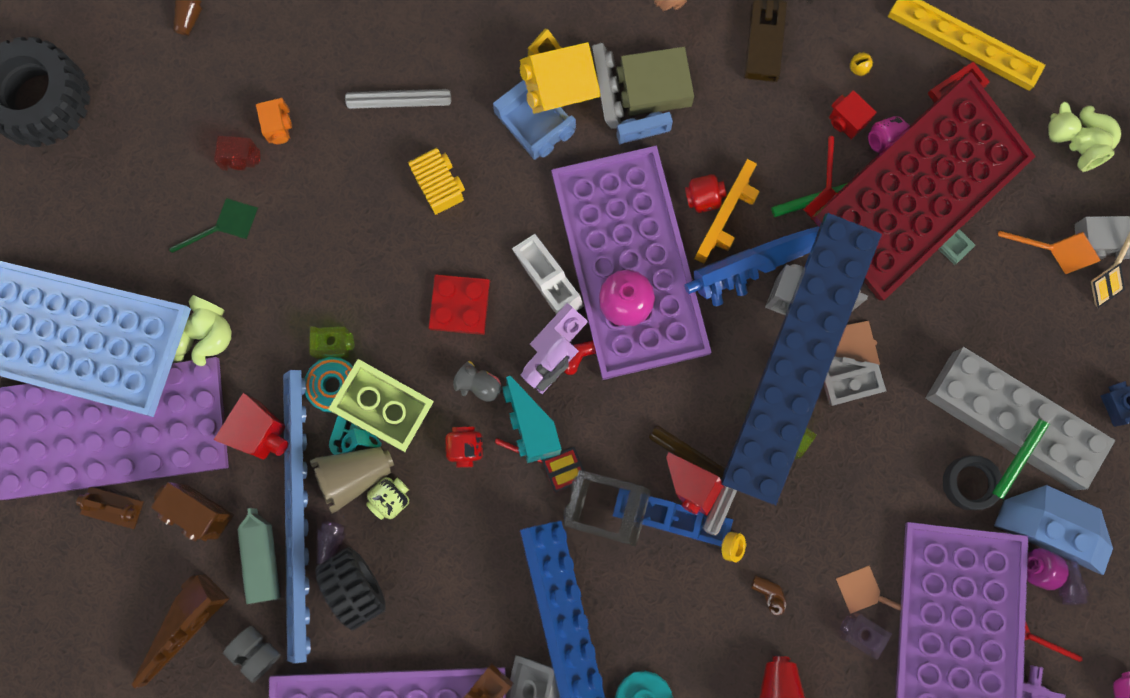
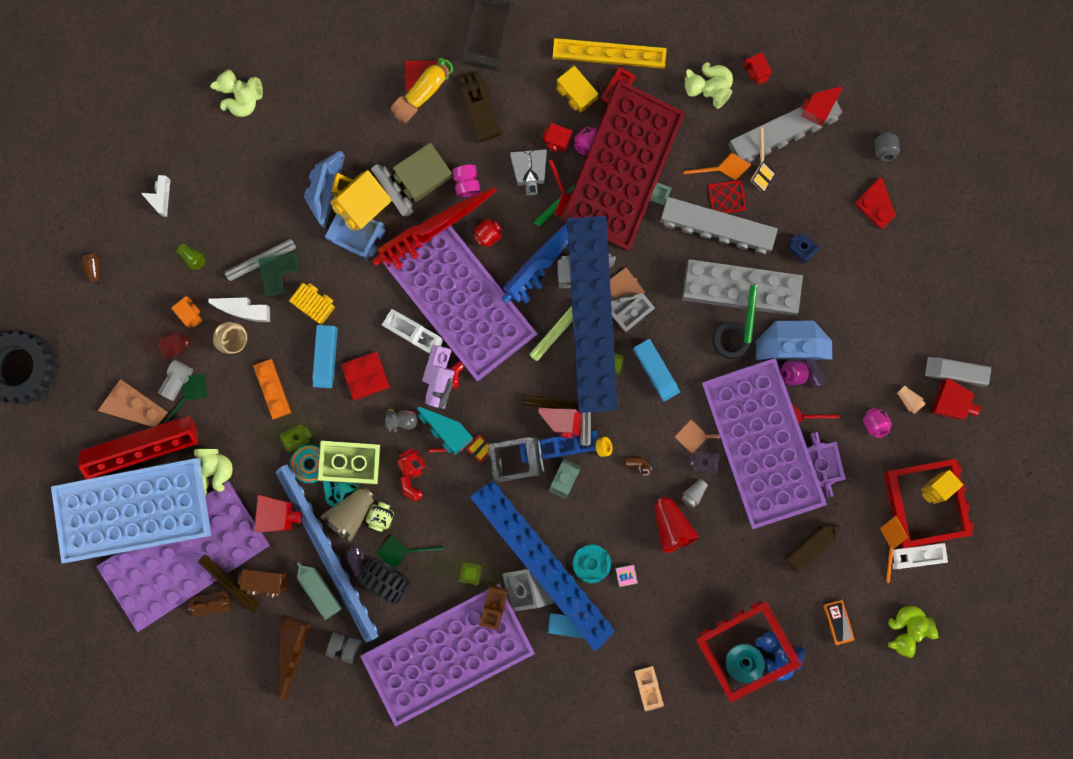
camera: 30 degrees left, 5 degrees up
dark pink cylinder [599,270,655,326] -> none
medium blue plate [616,112,673,144] -> none
light orange hinge [695,159,760,264] -> none
yellow hinge [850,52,873,76] -> none
none -> red brick [78,416,198,480]
none -> nougat wing [98,379,168,427]
none -> light grey piece [158,360,193,401]
none -> clear neon green cone [177,244,205,270]
none -> dark brown axle [198,554,260,613]
none -> white slope [209,298,270,322]
none -> tan helmet [213,322,247,354]
none -> orange plate [254,359,292,420]
none -> clear green plate [258,252,300,297]
none -> medium blue wedge [304,151,345,228]
none -> dark azure piece [312,325,338,388]
none -> red piece [372,188,497,269]
none -> dark green piece [376,535,445,568]
none -> red arm [400,476,423,501]
none -> dark pink wheel [452,165,481,198]
none -> clear neon green brick [459,561,483,585]
none -> light grey torso [510,150,547,195]
none -> yellowish green axle [530,306,573,361]
none -> sand green torso [548,459,581,499]
none -> yellow brick [556,66,599,113]
none -> dark azure piece [633,339,680,402]
none -> light grey brick [660,197,778,255]
none -> light grey cone [681,479,708,508]
none -> red window [708,180,747,213]

